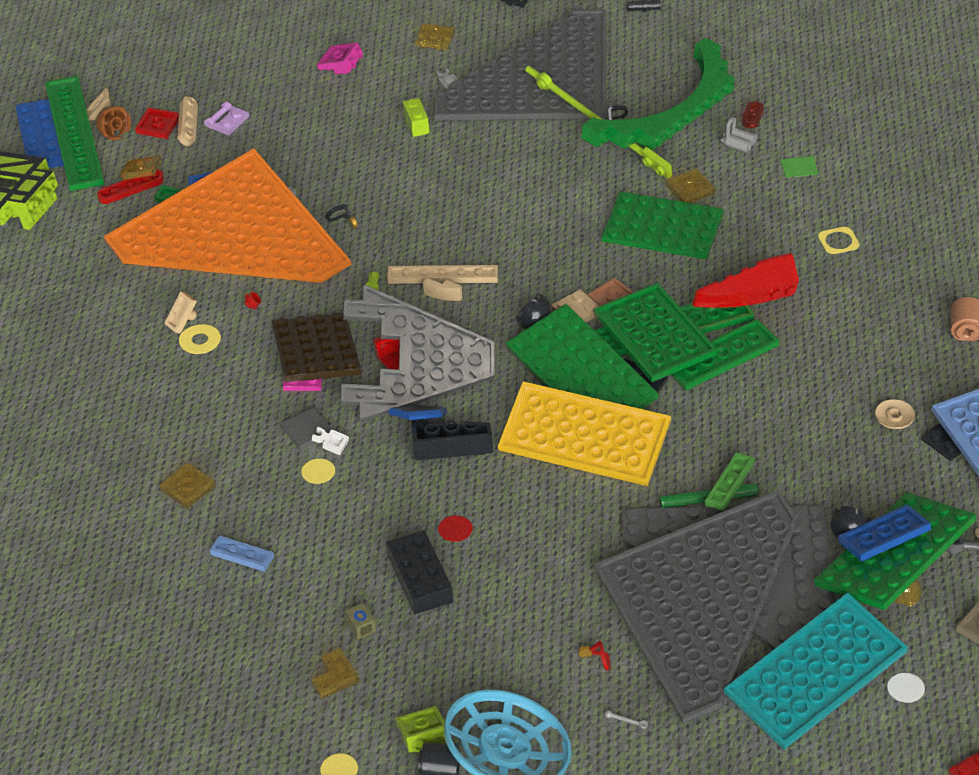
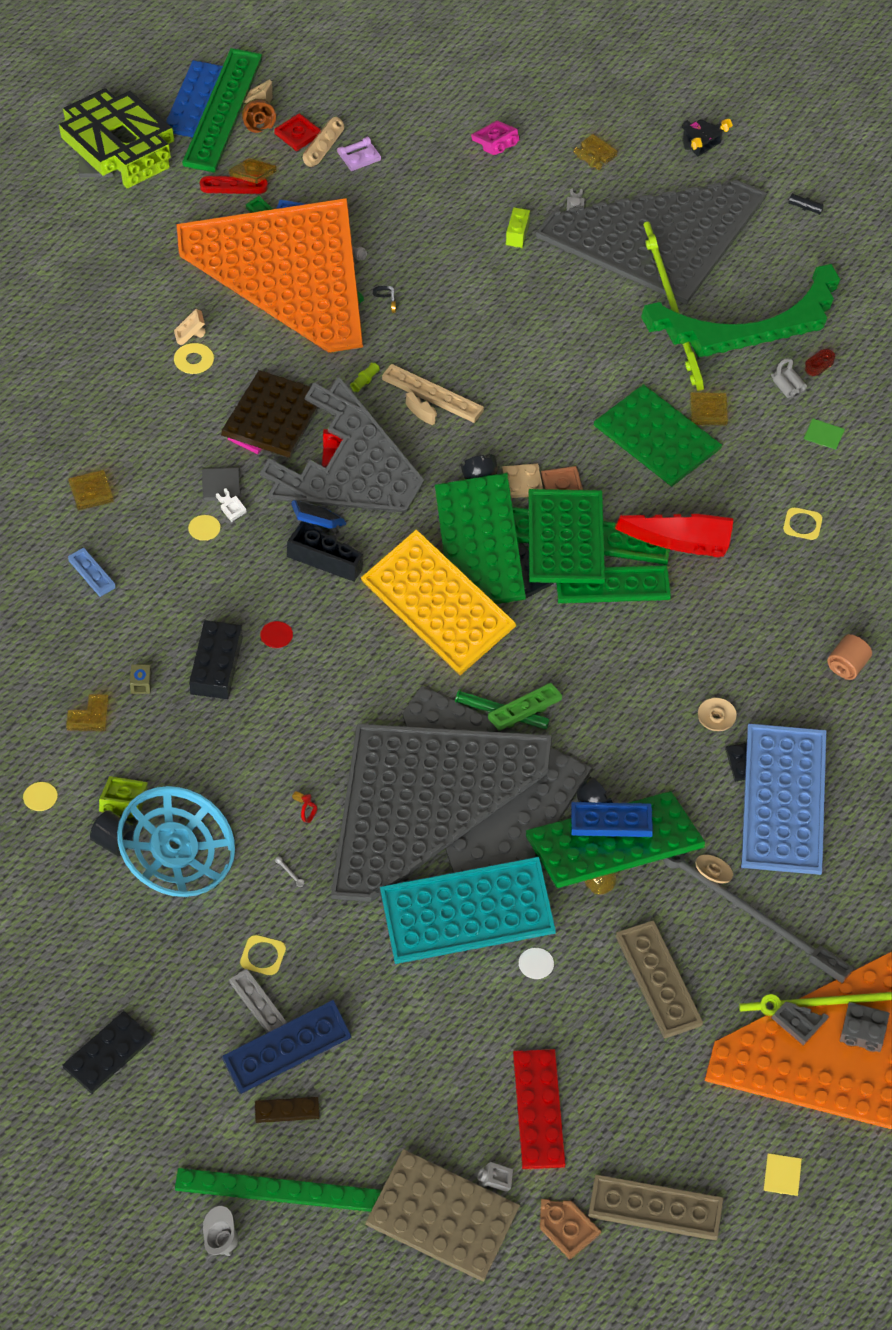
camera: 25 degrees right, 10 degrees up
red plate [244,292,261,309] -> none
black piece [607,105,628,120] -> none

